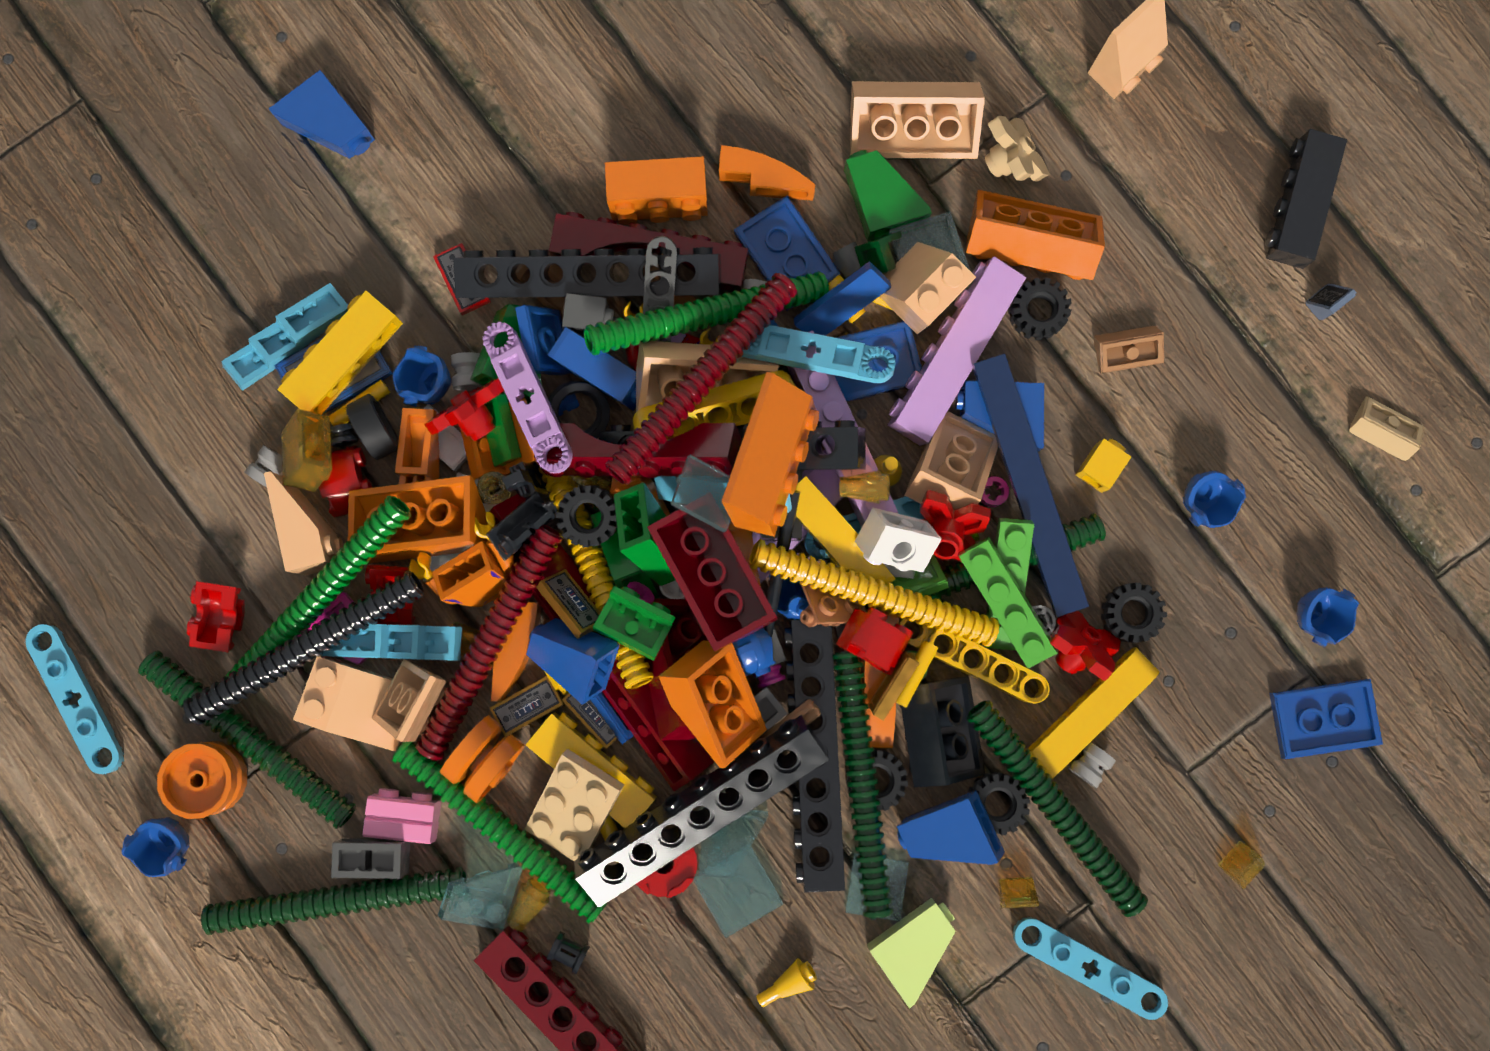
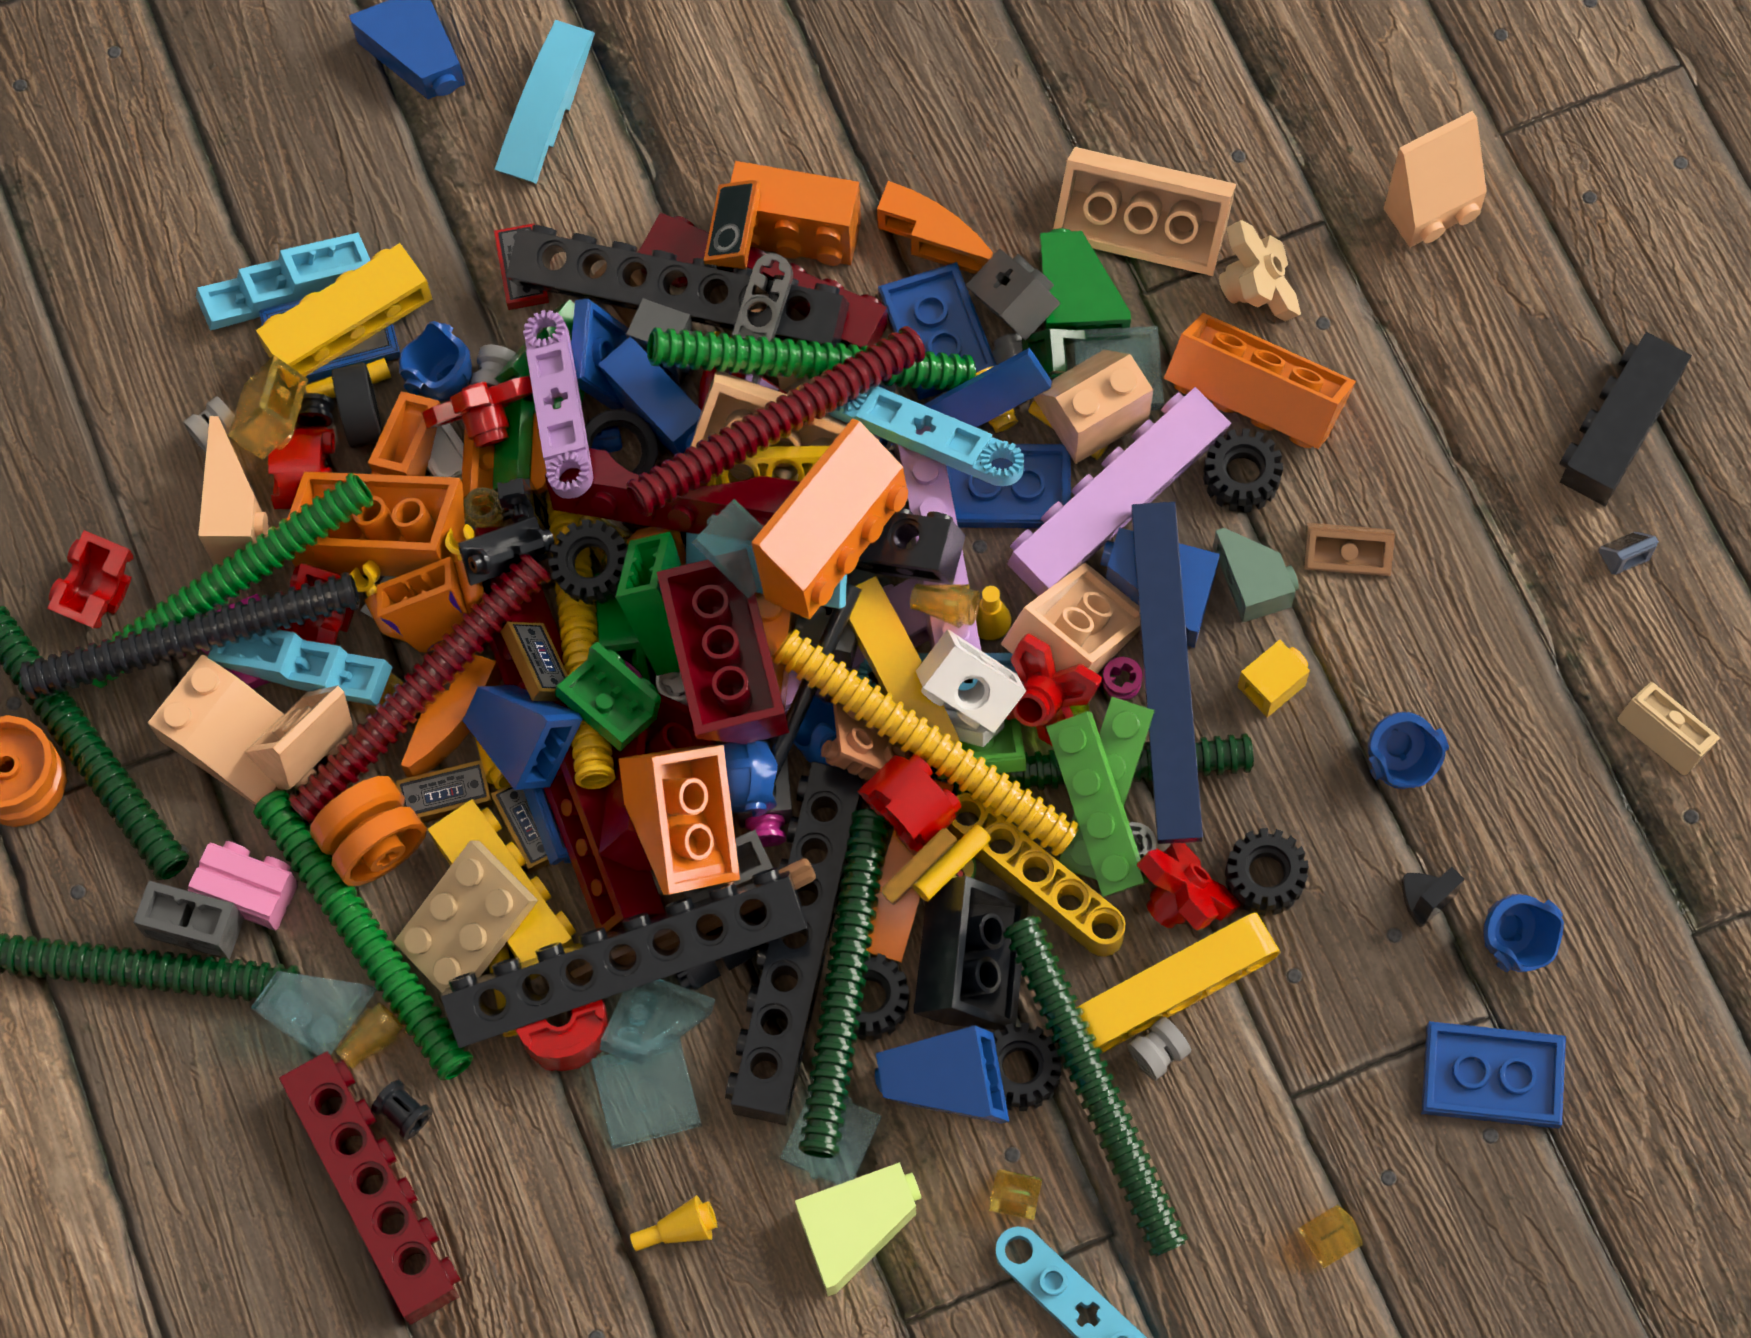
camera: 20 degrees right, 15 degrees down
none -> medium azure slope [494,20,595,184]
none -> slope [704,180,761,269]
none -> dark grey brick [965,249,1060,341]
none -> sand green slope [1213,528,1299,623]
none -> black tile [1402,867,1465,927]

